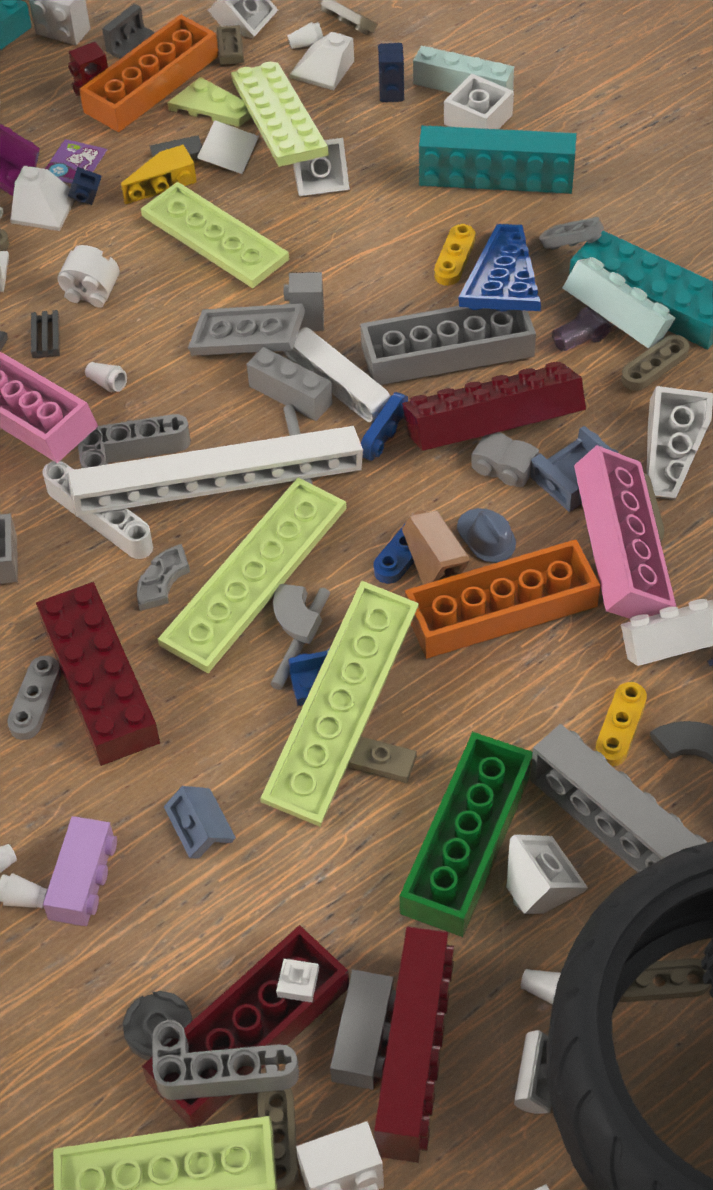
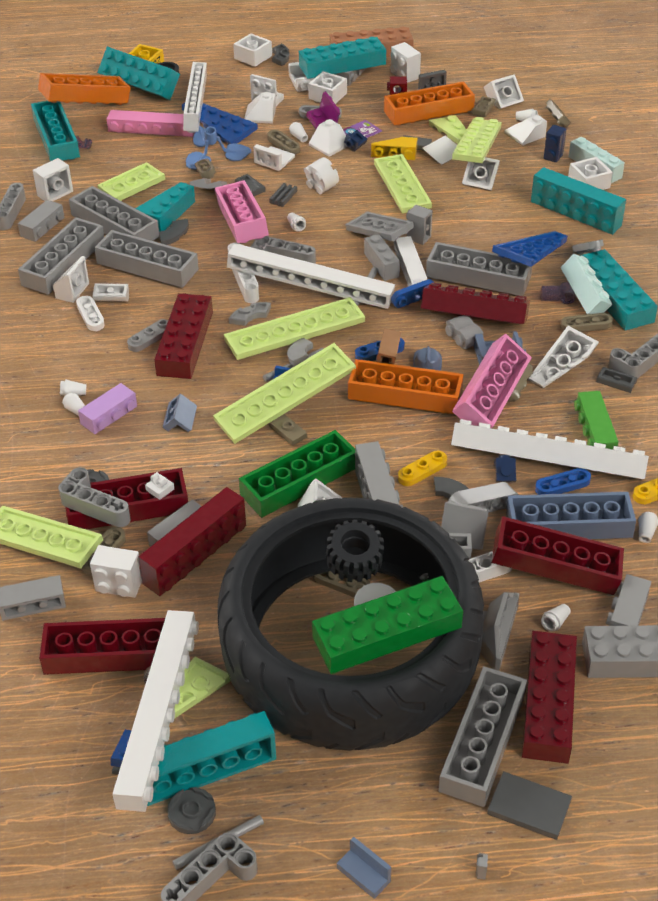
camera: 30 degrees right, 10 degrees down
yellow plate [434,224,475,286] -> none

